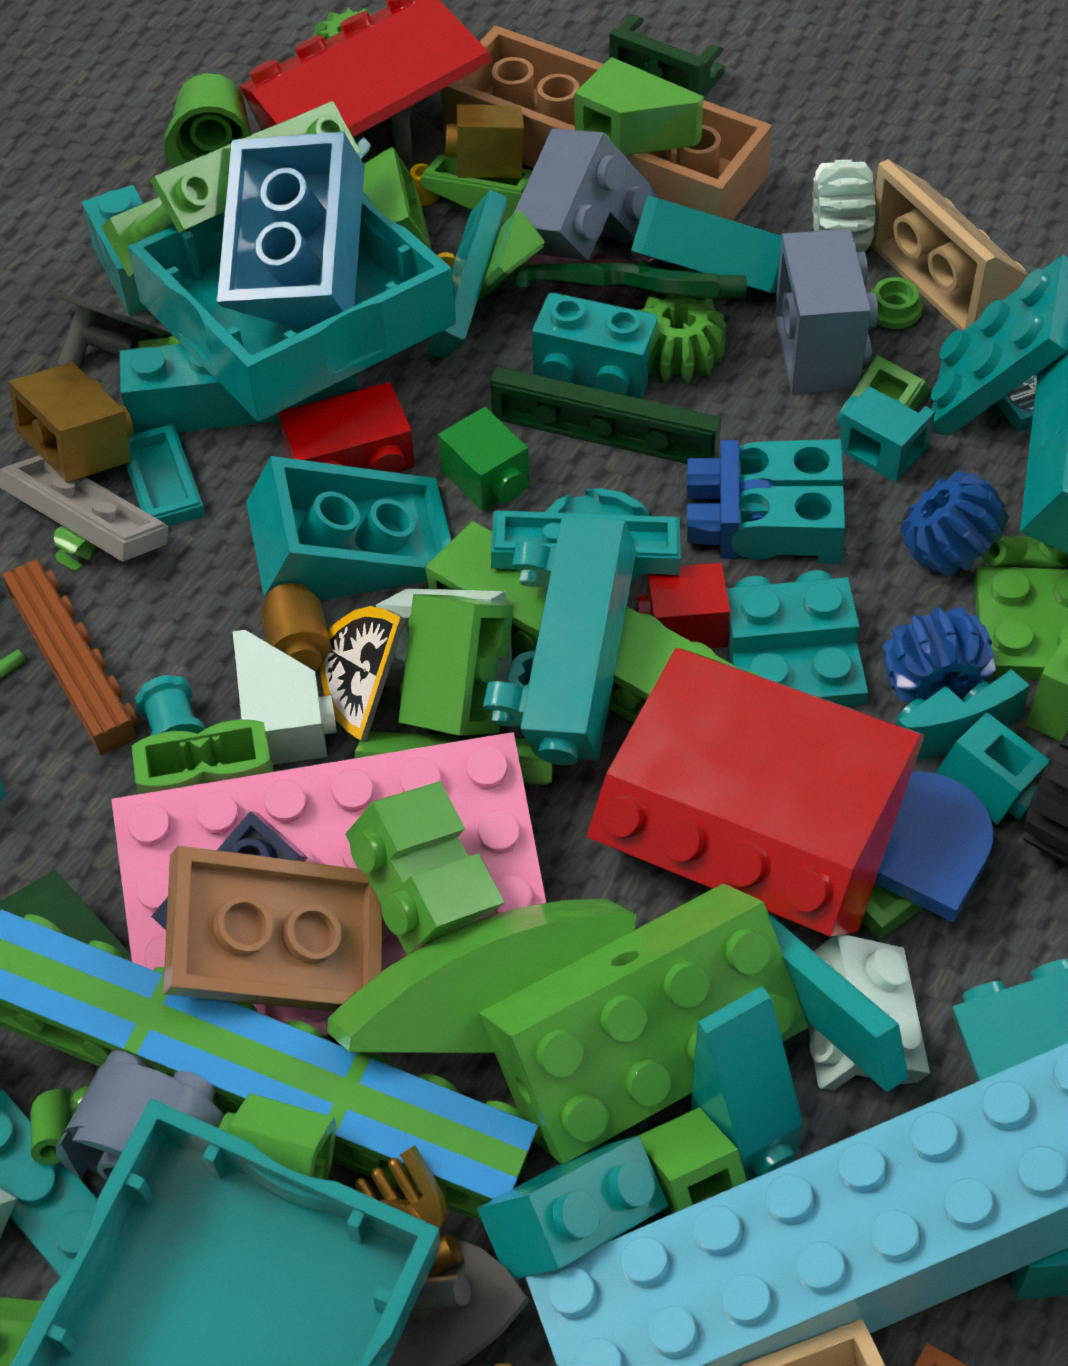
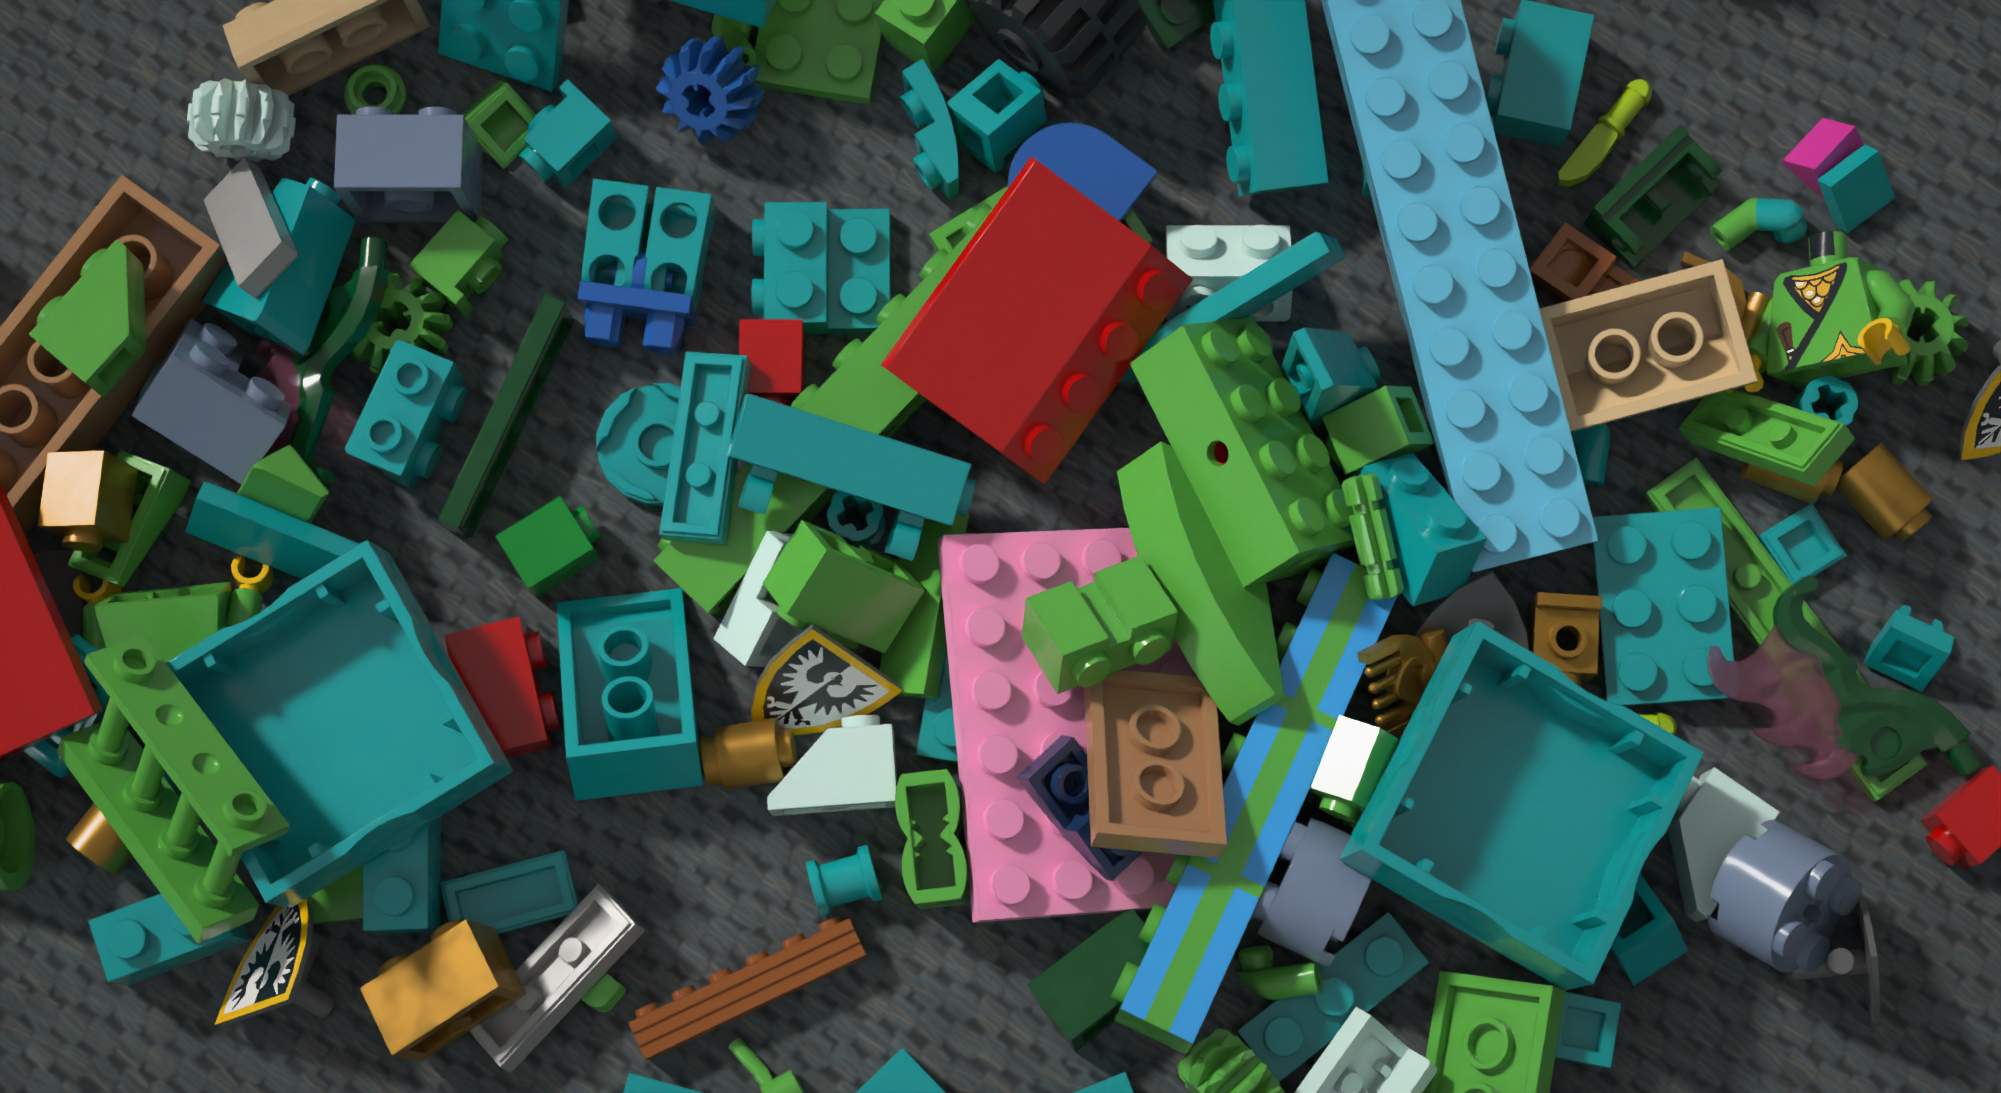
camera: 85 degrees left, 25 degrees up
dark azure slope [217,132,365,329] -> none
blue gear [882,606,996,702] -> none
none -> light grey tile [203,156,298,298]
none -> bright green brick [408,210,509,319]
none -> bright green axle [1342,473,1404,600]

